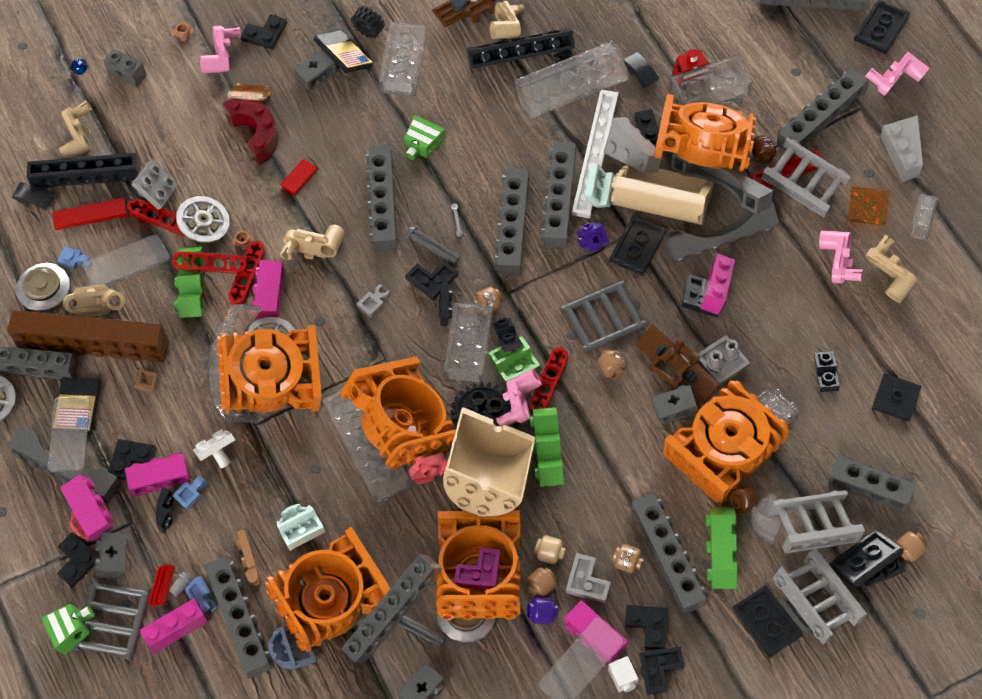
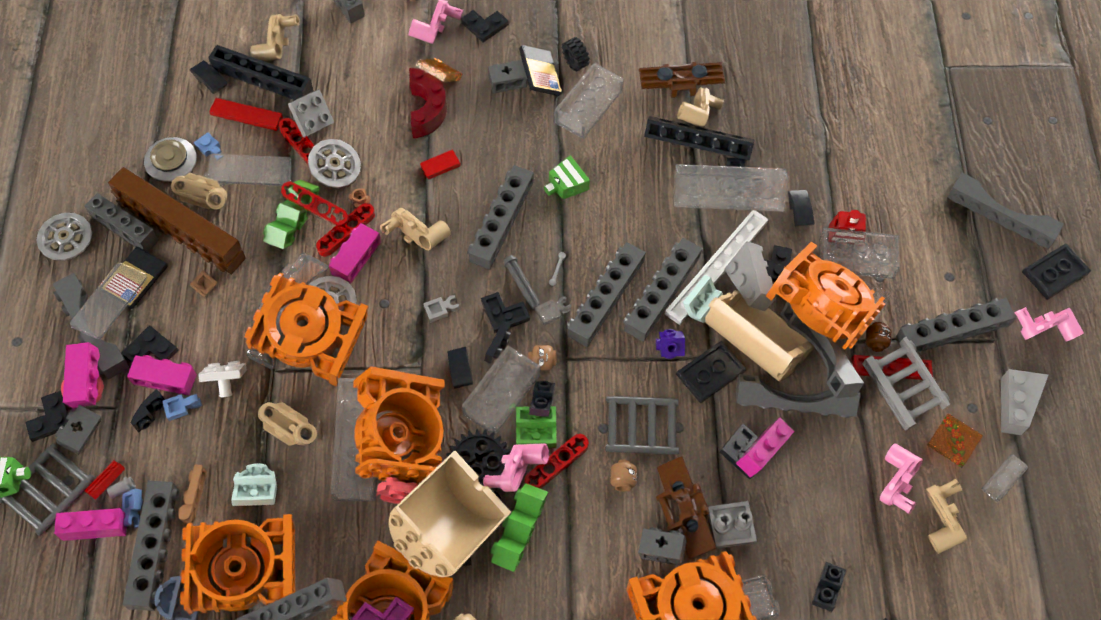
camera: 20 degrees right, 0 degrees up
none -> tan piece [258,402,317,446]
none -> black slope [447,347,473,389]
none -> clear plate [535,296,571,326]

